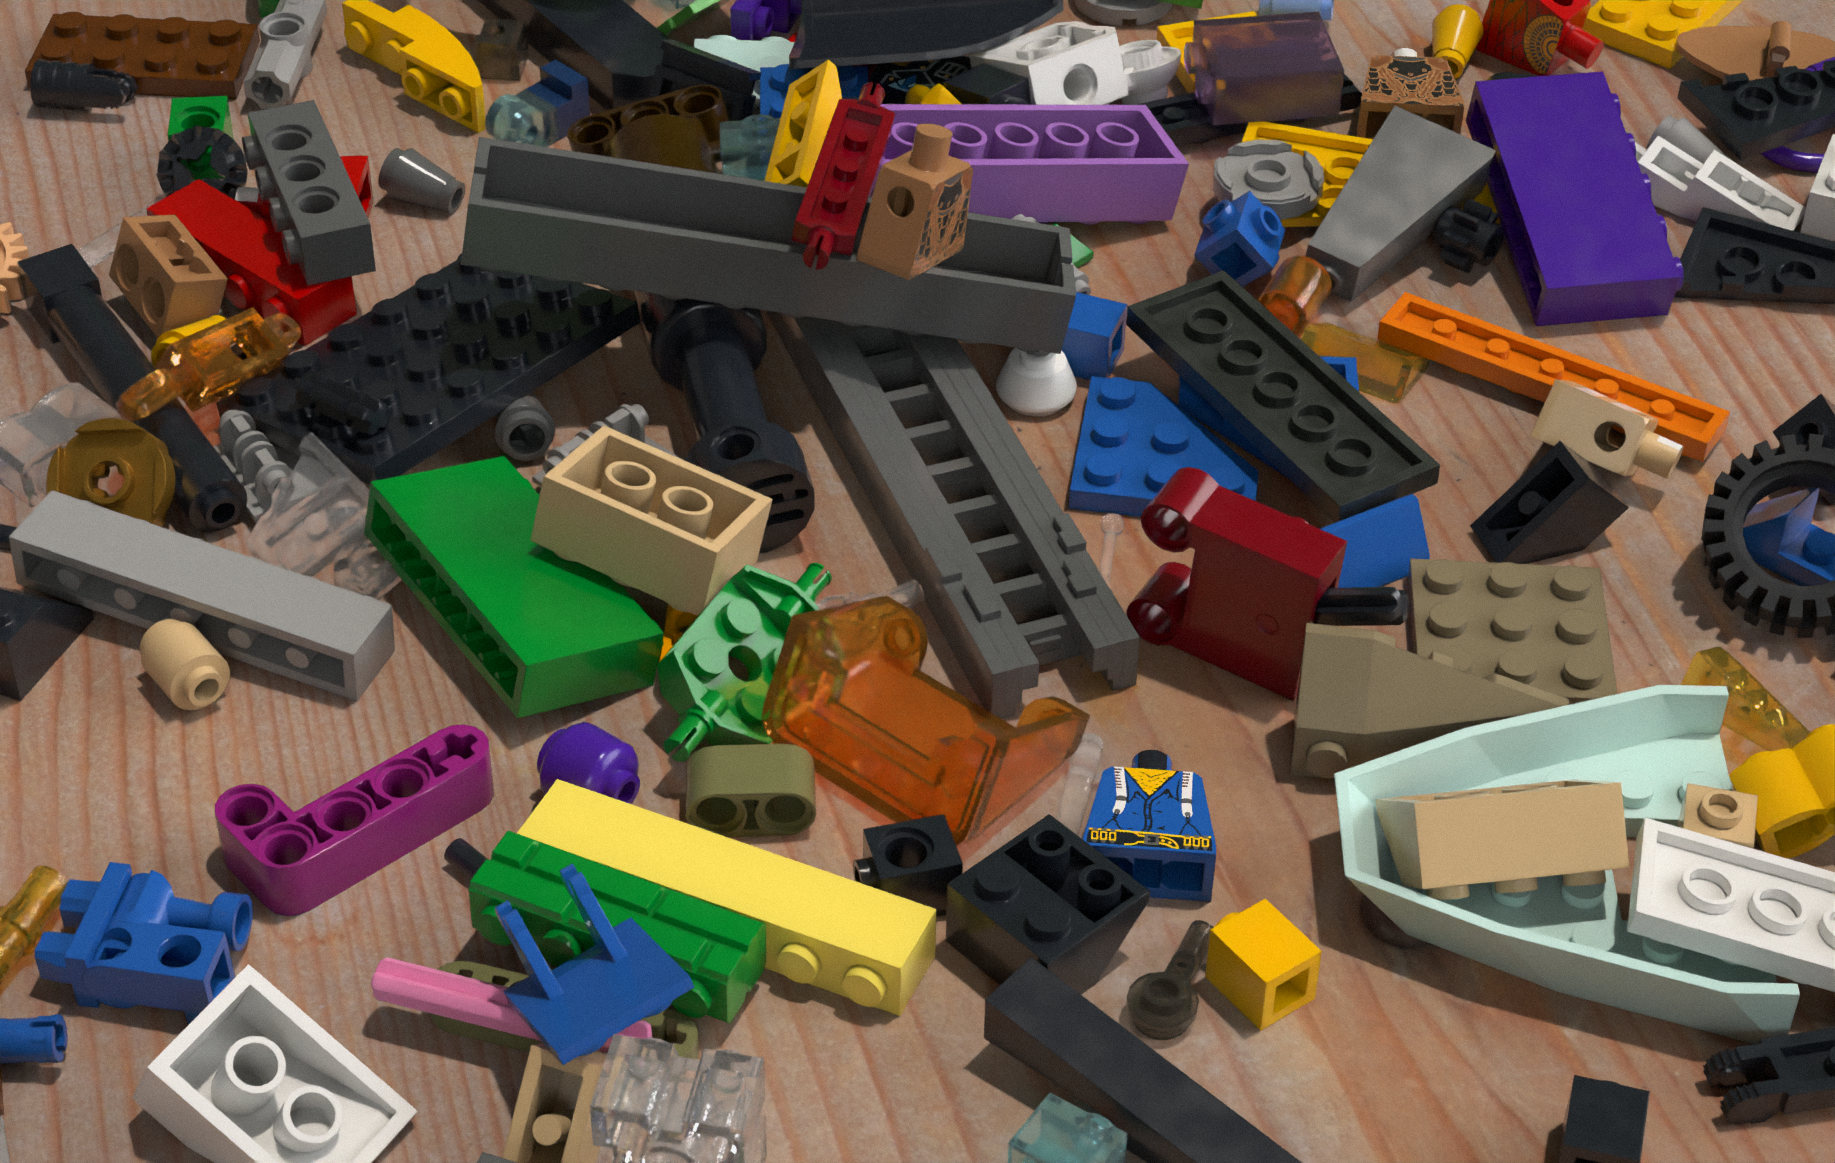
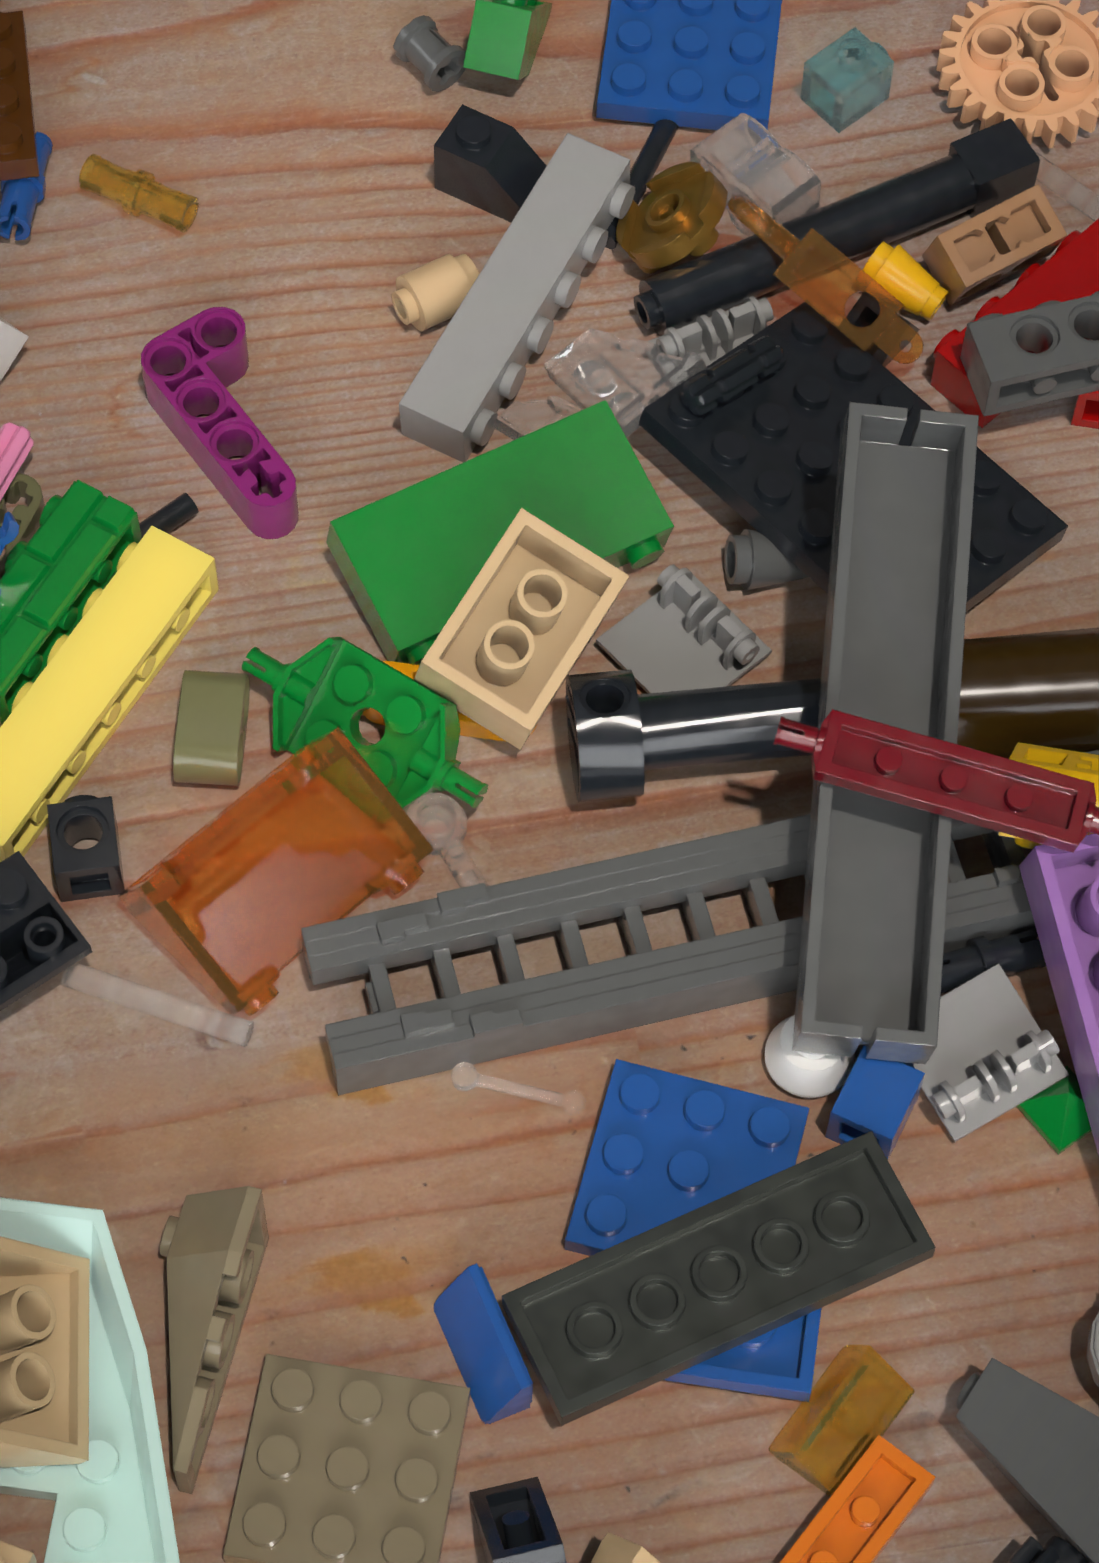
camera: 95 degrees right, 20 degrees up
blue hips [34,862,253,1024] -> none
dark purple head [537,722,640,804] -> none
medium nougat torso [856,124,973,280] -> none
blue torso [1083,750,1216,902] -> none
dark red piece [1126,467,1409,701] -> none
blue brick [1194,190,1286,287] -> none
clear orange brick [1257,256,1332,338] -> none

